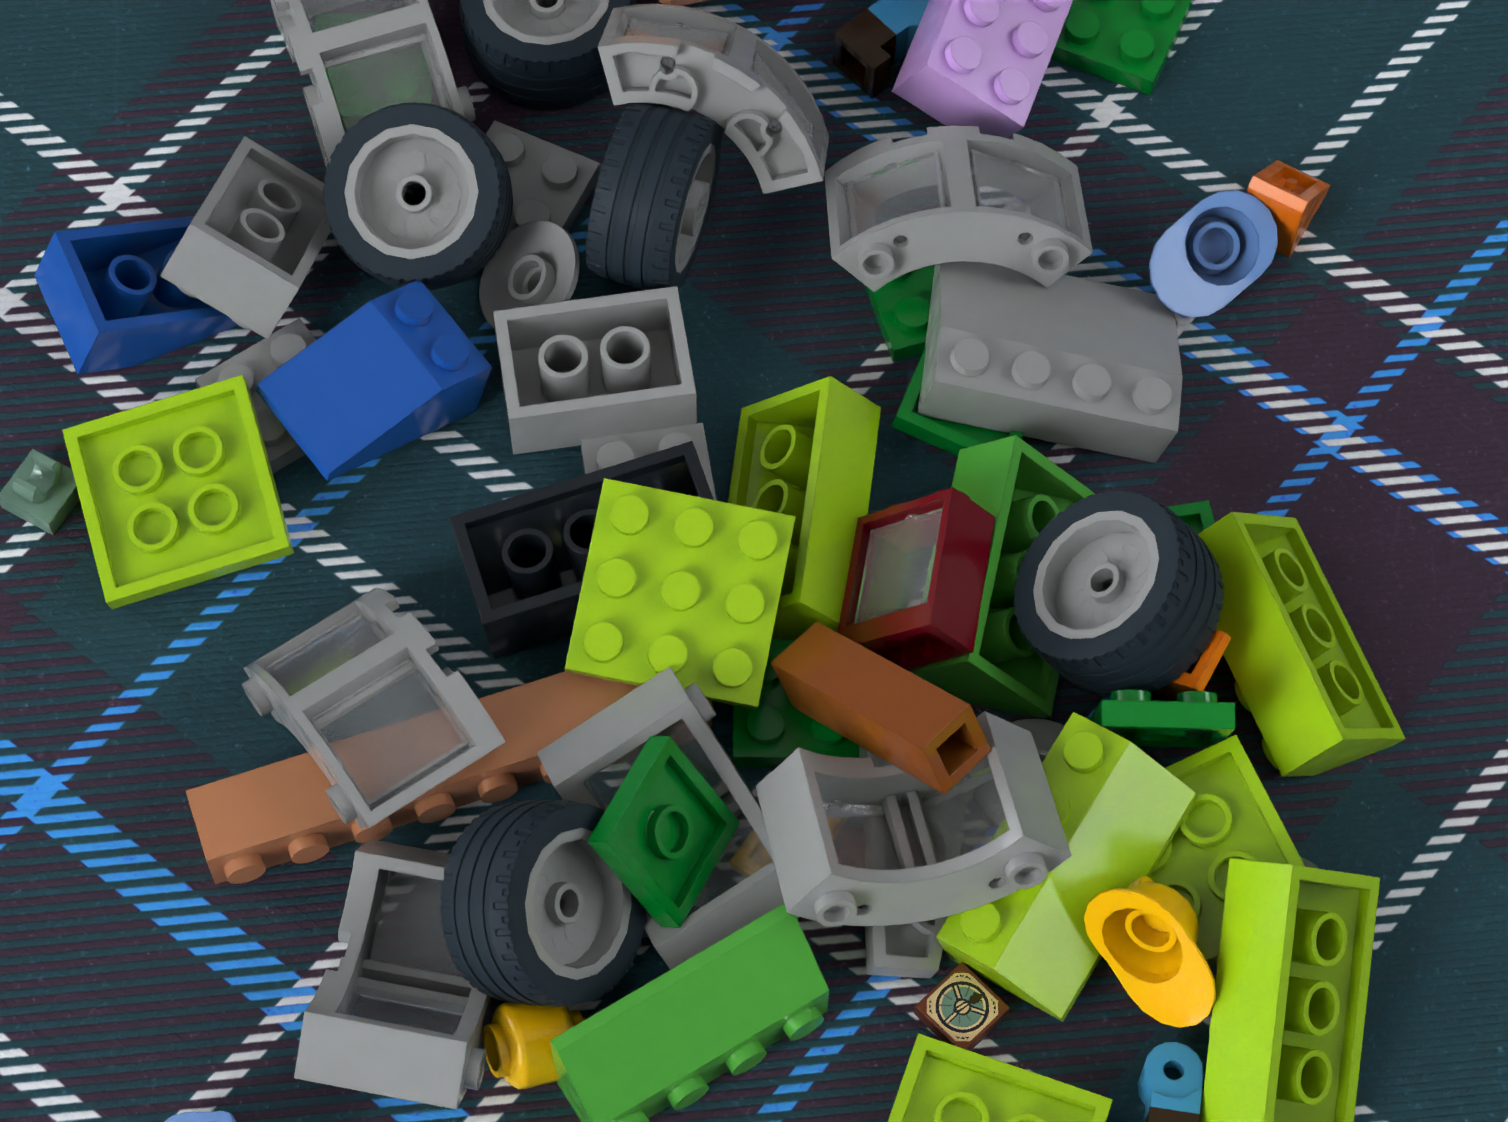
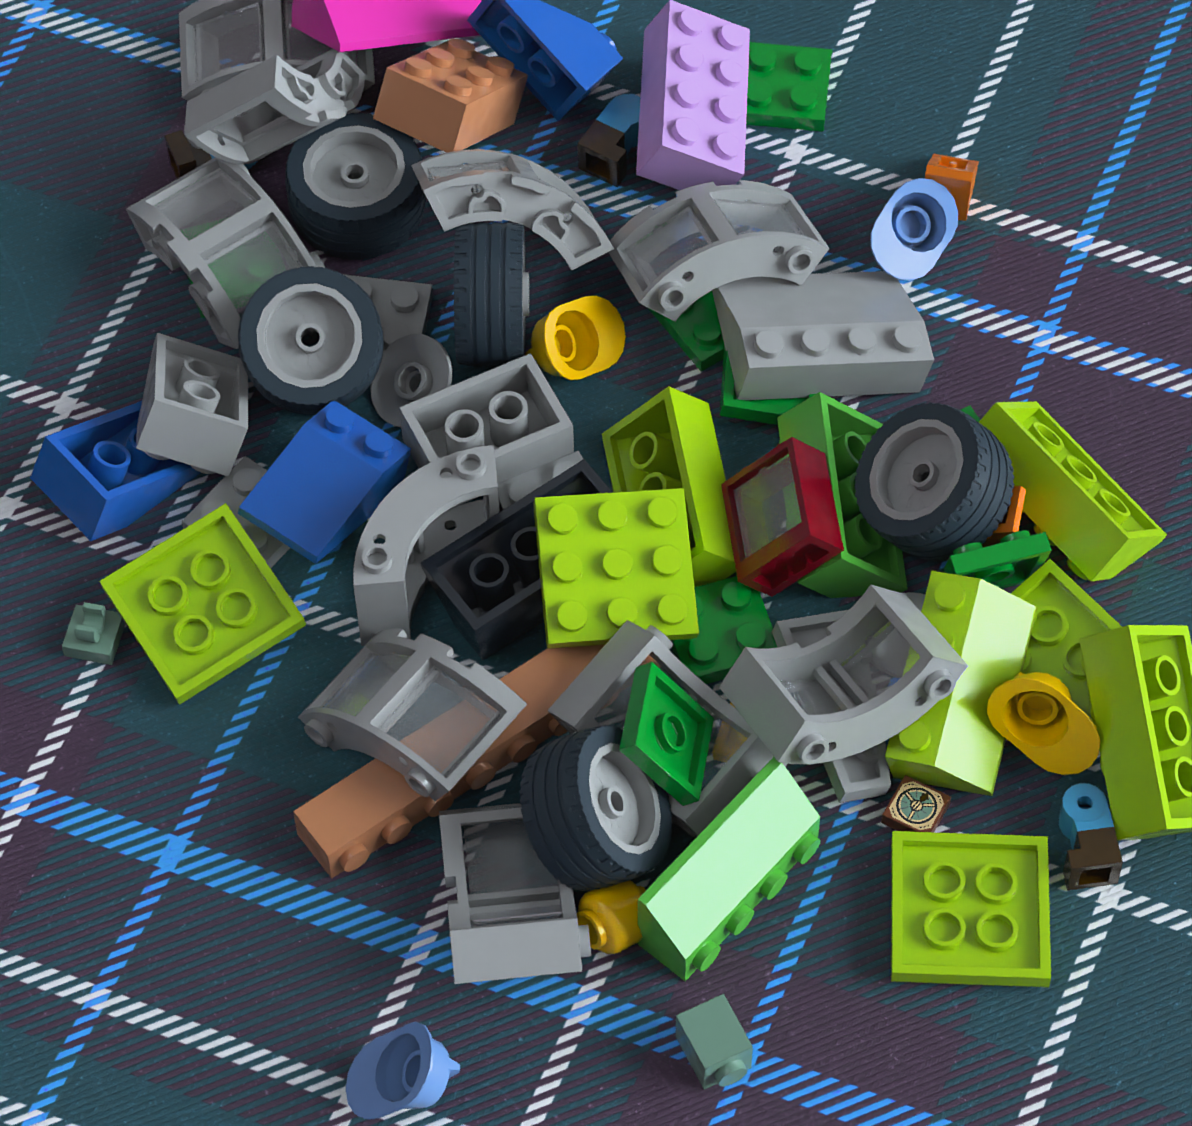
camera: 15 degrees left, 5 degrees down
dark orange brick [771,621,991,795] -> none
none -> light grey window [353,445,499,646]
none -> yellow piece [525,295,626,380]

